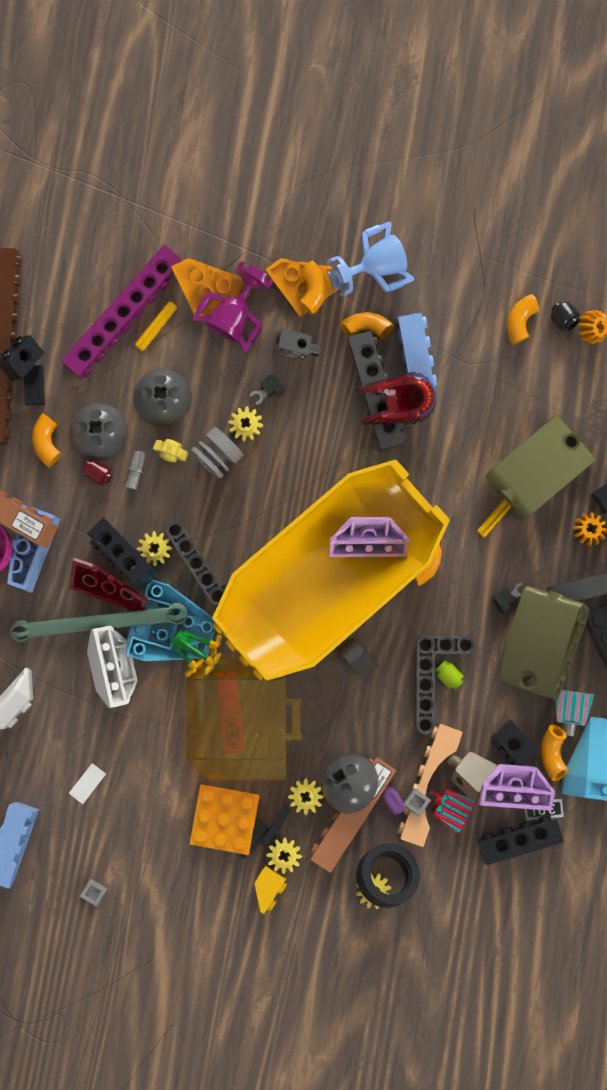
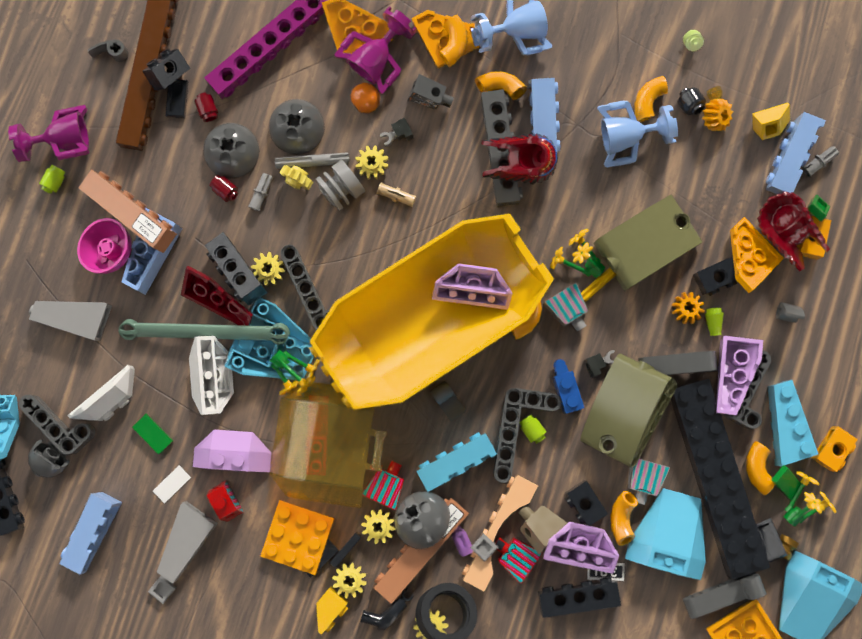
camera: 10 degrees right, 0 degrees up
light orange cylinder [32,413,61,468] -> none
yellow axle [135,301,177,351] -> none
none -> green tile [132,414,174,455]
none -> light grey slope [157,501,218,584]
none -> lavender wedge [193,430,272,472]
none -> dark red brick [194,92,218,122]
none -> red torso [206,480,244,522]
none -> light grey axle [275,153,350,169]
none -> orange hair [351,82,380,113]
none -> black arm [360,588,414,631]
none -> torso [362,460,404,510]
none -> tan pin [377,183,416,207]
none -> medium azure wedge [416,432,497,492]
none -> torso [543,283,588,331]
none -> plant [550,229,605,278]
none -> blue hinge [552,359,585,414]
none -> light blue piece [597,101,678,167]
none -> yellowish green wheel [683,30,704,51]
none -> clear yellow hinge [706,86,723,100]

